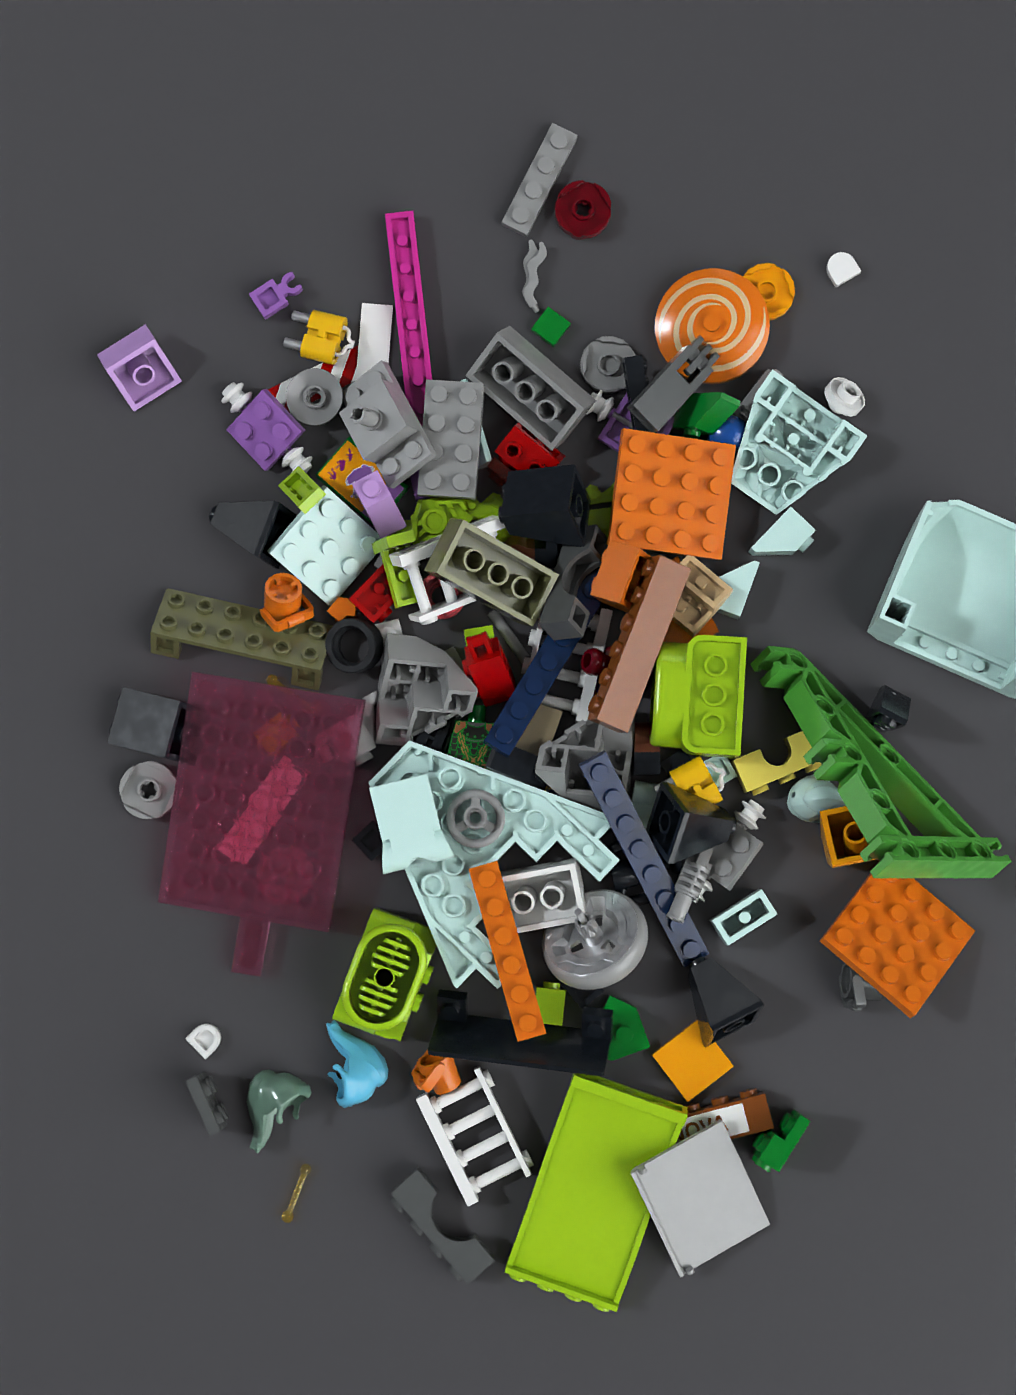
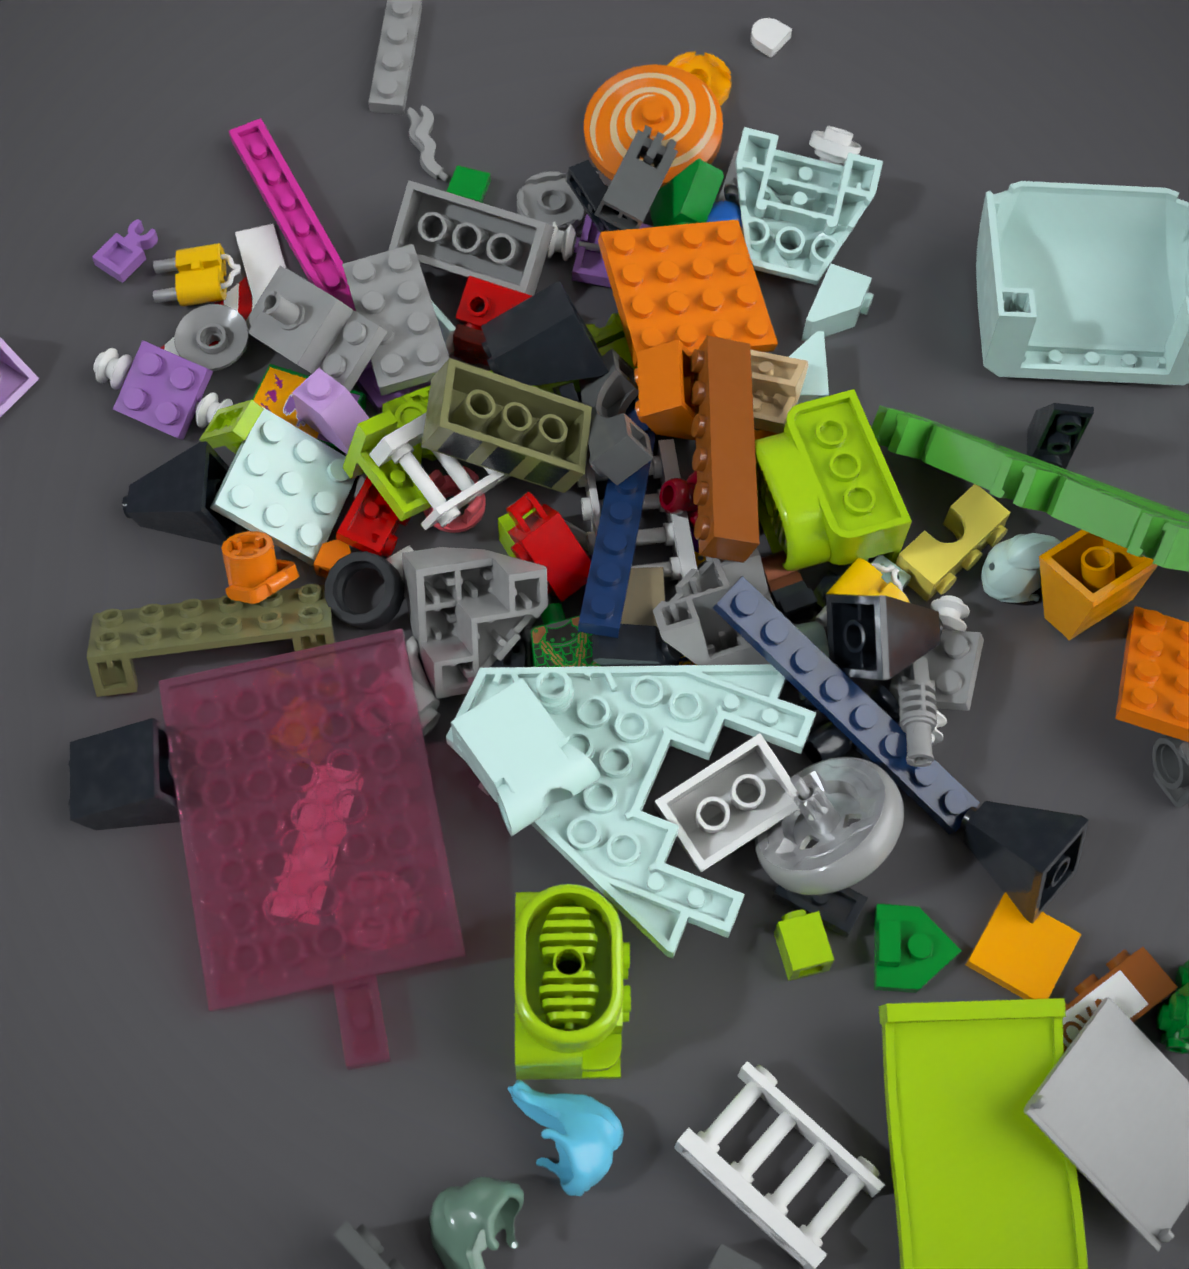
camera: 25 degrees left, 20 degrees down
light grey plate [119,761,179,819] -> none
white tile [185,1023,222,1059] -> none
black plate [352,820,383,861] -> none
orange piece [411,1049,461,1095] -> none
black bracket [428,989,613,1076] -> none
light grey piece [446,789,505,848] -> none
orange plate [469,861,546,1042] -> none
dark red plate [555,180,611,240] -> none
light aqua brick [709,889,777,946] -> none

